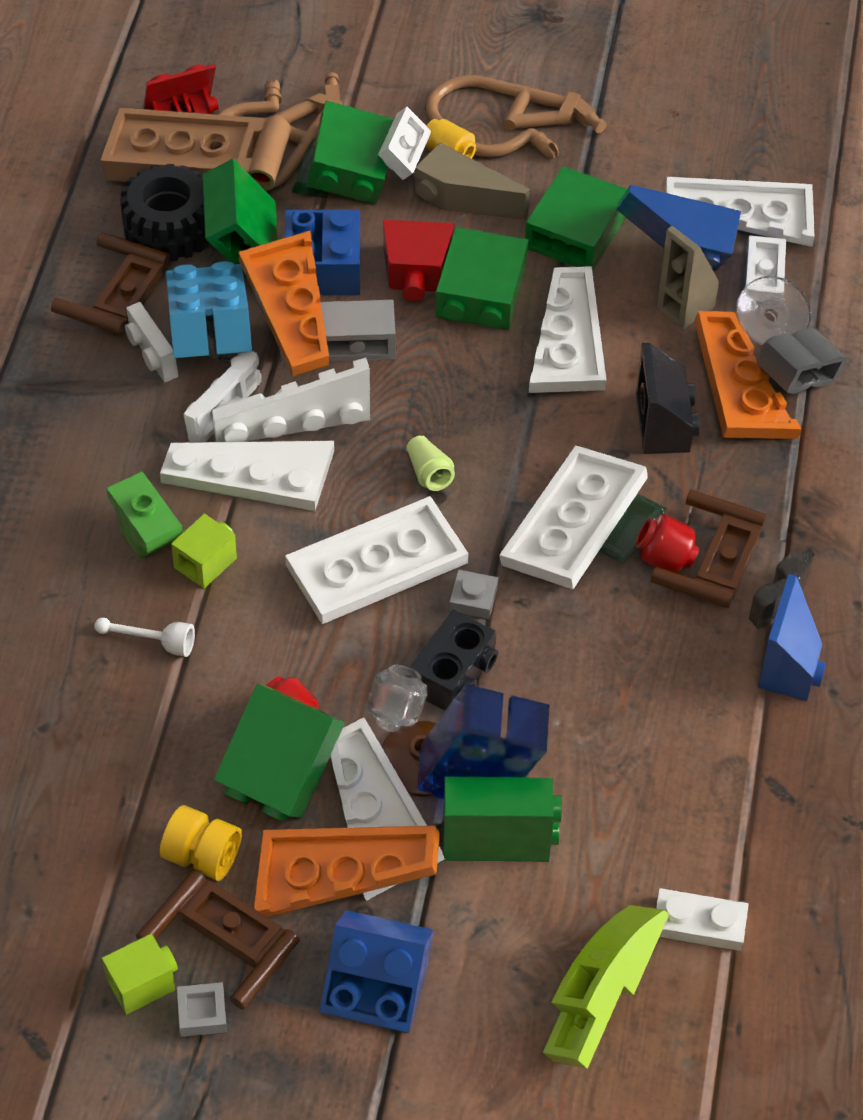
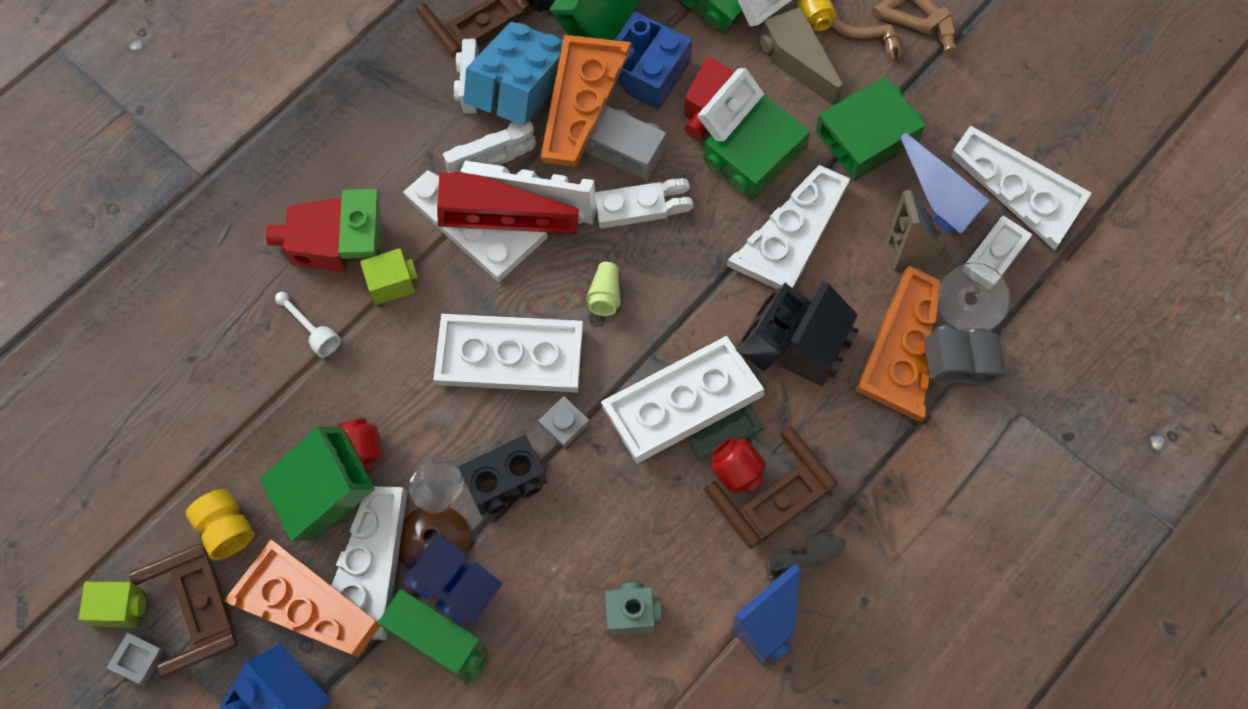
camera: 35 degrees right, 15 degrees up
none -> red torso [266,198,346,272]
none -> red slope [437,172,579,234]
none -> white hinge [595,178,694,228]
none -> sand green brick [605,582,661,636]
none -> white plate [697,68,764,141]
none -> black brick [735,282,811,371]

